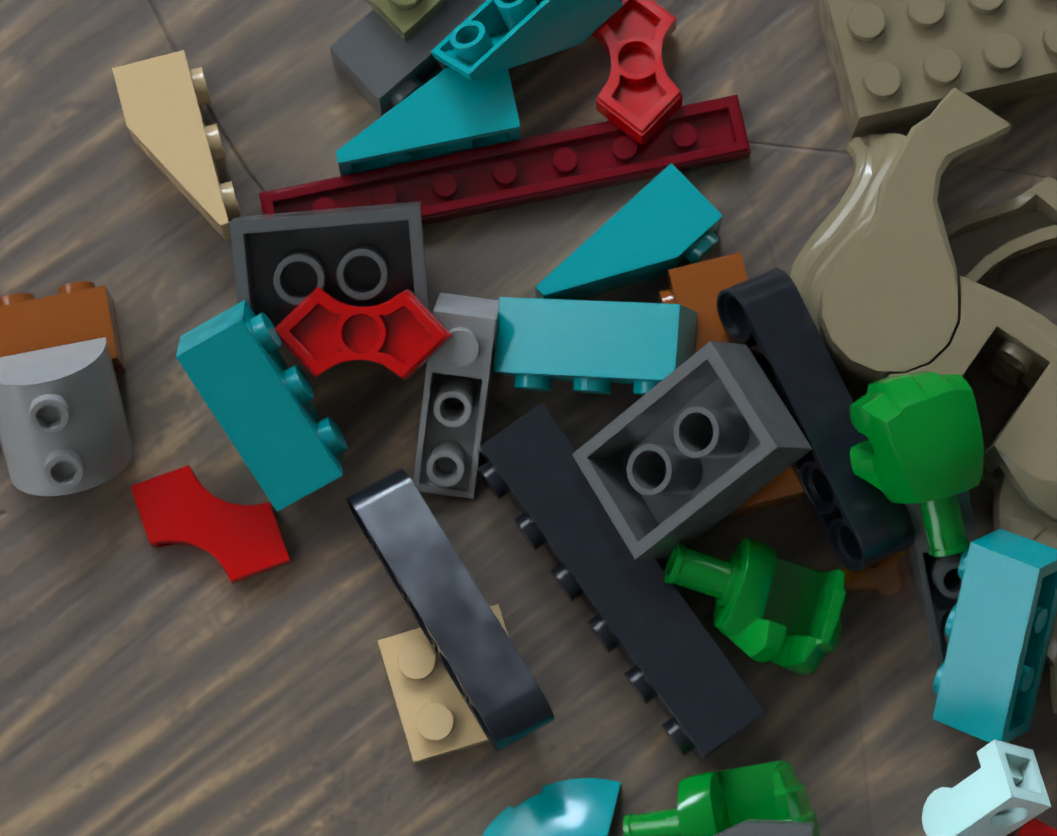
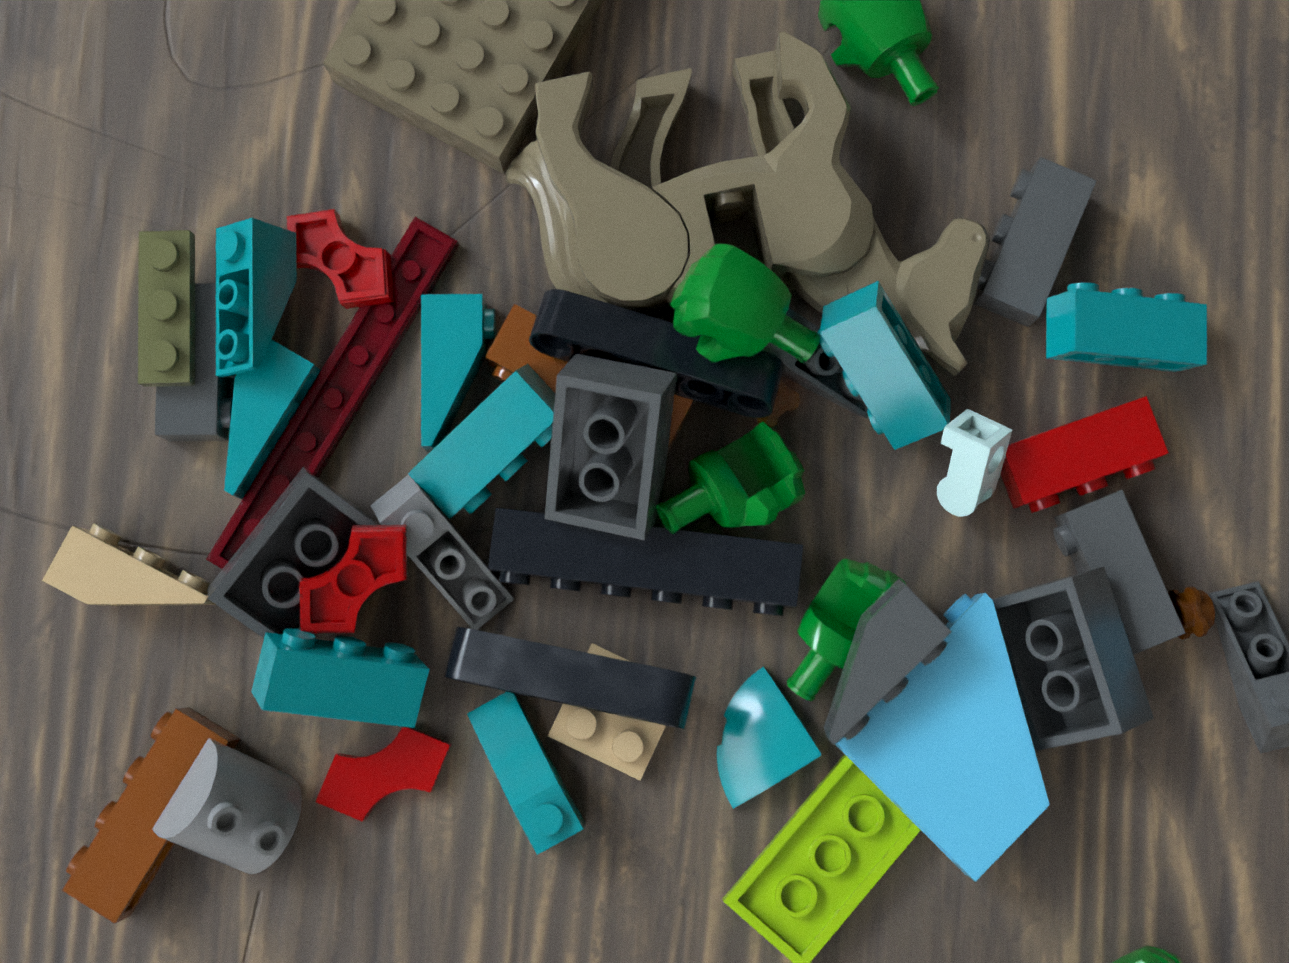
camera: 45 degrees left, 5 degrees up
none -> teal slope [467,692,586,855]

